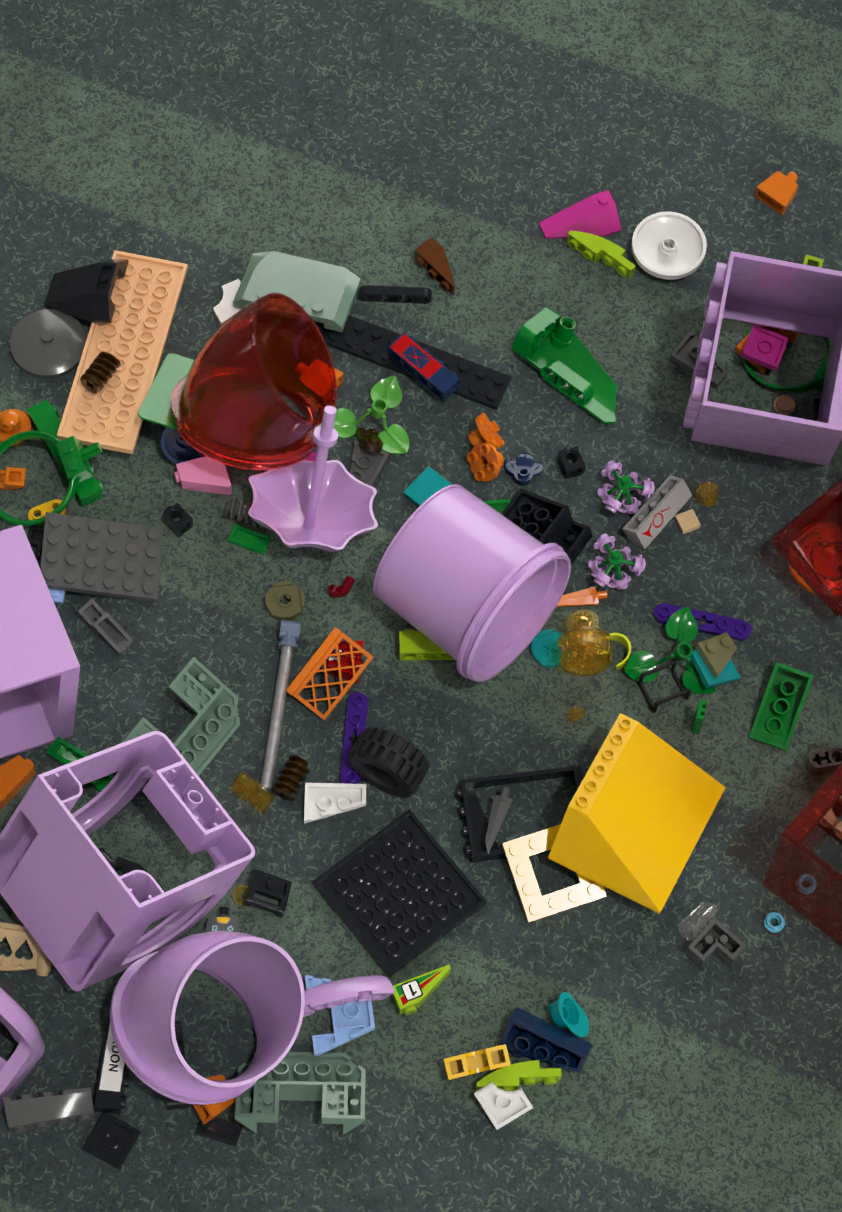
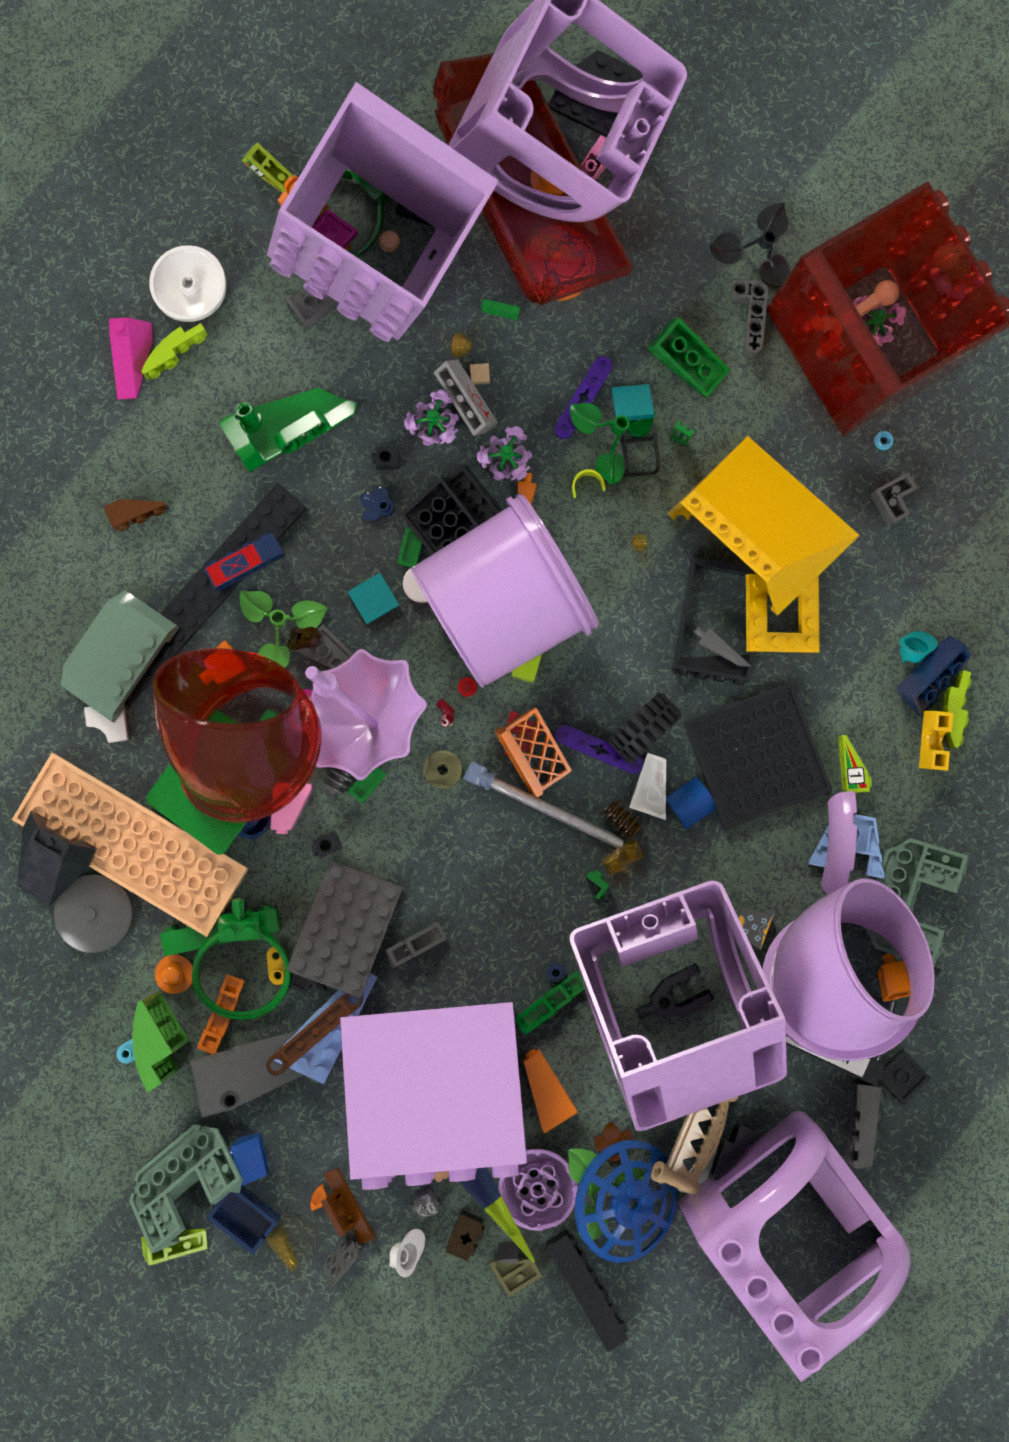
camera: 75 degrees left, 20 degrees up
dark brown piece [80,352,121,394] -> none
sand green slope [119,657,240,776] -> none
black plate [243,869,292,918] -> none
black beam [358,285,432,304] -> none
orange plate [467,443,504,482] -> none
orange plate [468,413,505,450] -> none
white tile [474,1082,533,1130] -> none
teal tile [531,629,571,668] -> none
clear yellow piece [558,609,613,676] -> none
clear slope [677,901,719,941] -> none
olive wing [695,632,737,679] -> none
orange torso [755,171,798,216] -> none
none -> red tile [458,677,477,697]
none -> green tile [482,299,520,321]
none -> green bracket [586,870,609,901]
none -> blue slope [666,777,716,830]

